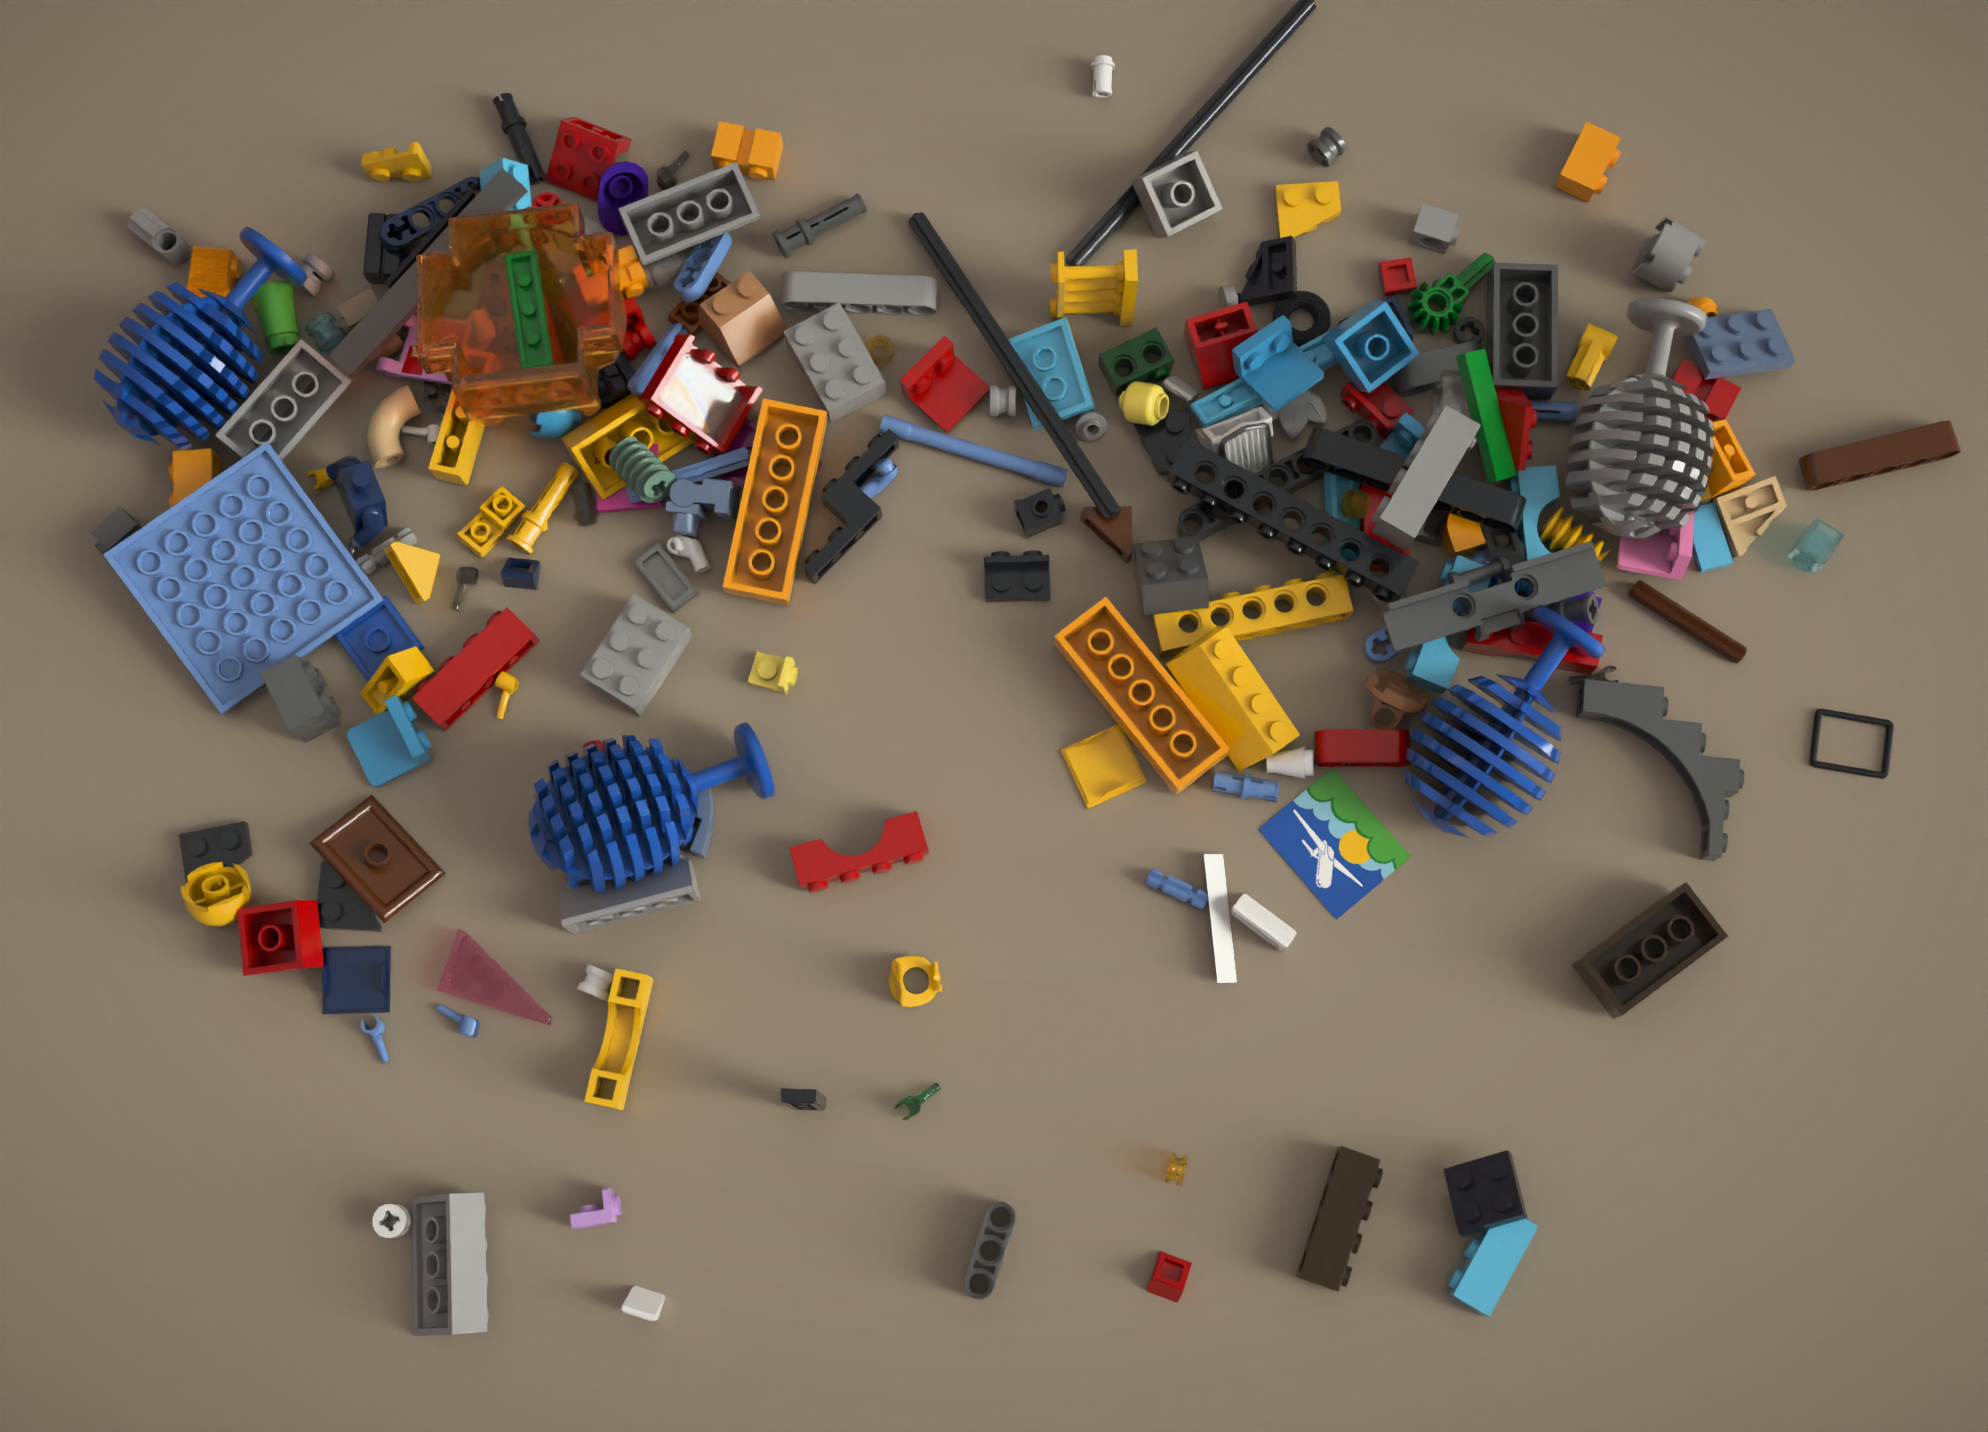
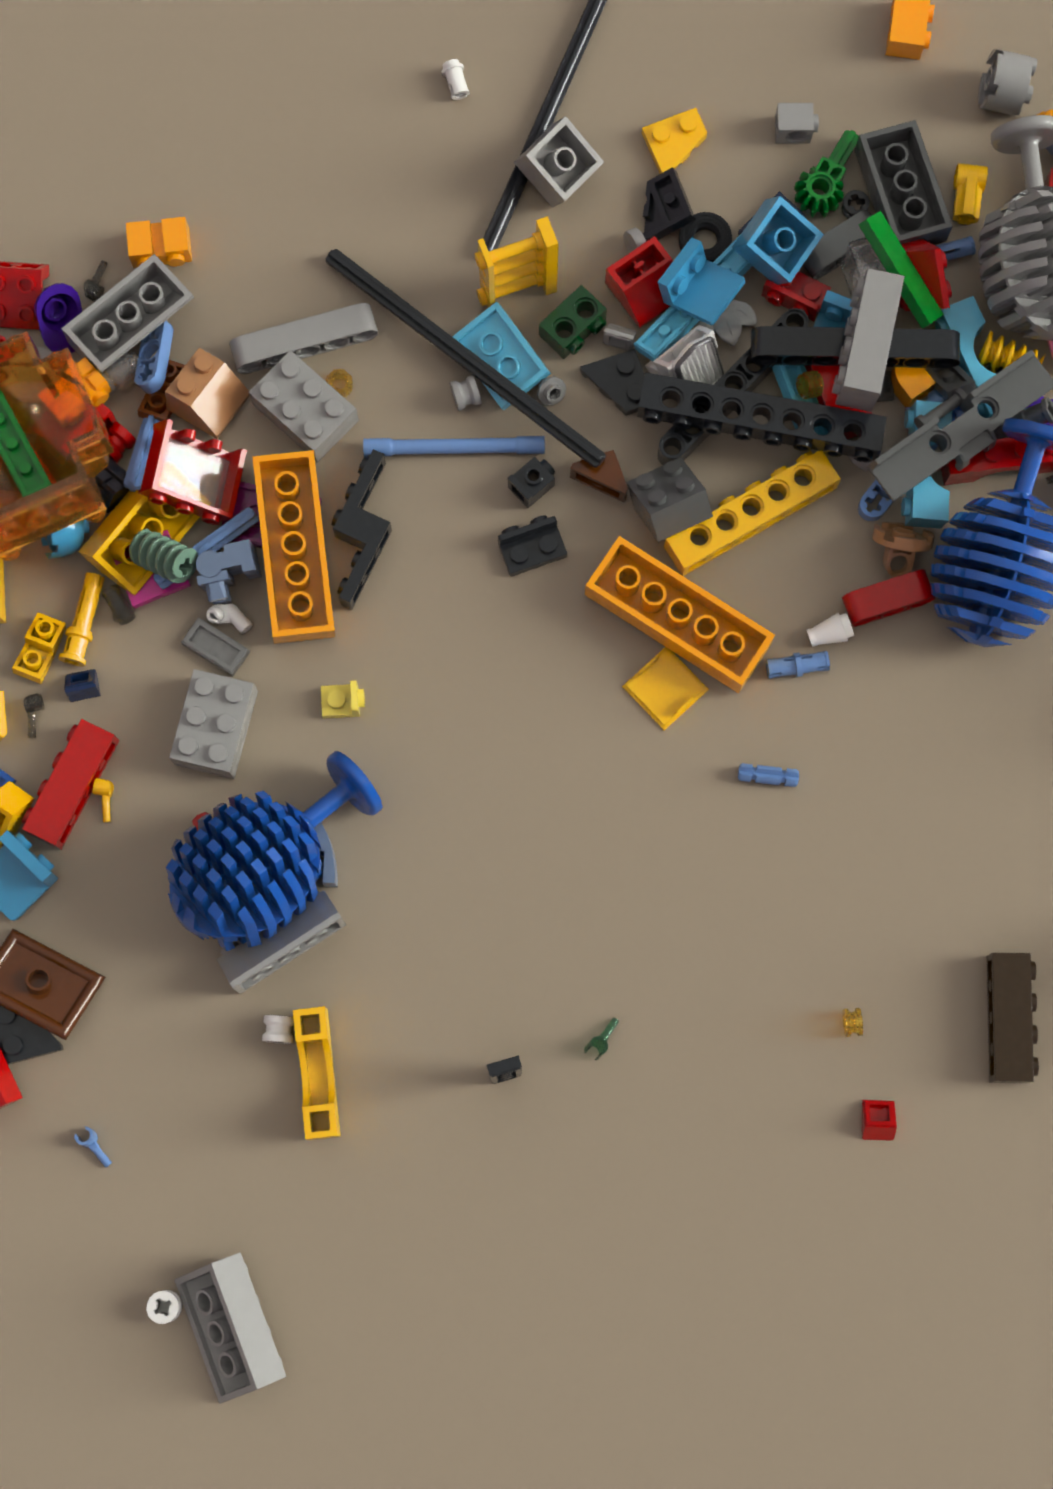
camera: 20 degrees left, 0 degrees up
dark blue piece [322,946,391,1014] -> none
clear pink wing [437,929,553,1026] -> none
medium blue hand [437,1004,480,1037] -> none
lavender bracket [570,1188,621,1229] -> none
white slope [621,1286,665,1321] -> none
dark grey pin [772,193,867,258] -> none
red arch [789,811,929,893] -> none
medium blue arm [859,458,898,499] -> none
yellow piece [888,956,942,1007] -> none
red bracket [900,336,990,433] -> none
dark grey beam [964,1202,1016,1300] -> none
light yellow head [1119,381,1169,426] -> none
yellow slope [1165,626,1300,771] -> none
white sticker [1204,854,1237,983] -> none
white slope [1230,894,1297,952] -> none
sticker [1258,767,1411,920] -> none
dark grey wheel [1307,127,1347,168] -> none
red plate [1378,257,1417,296] -> none

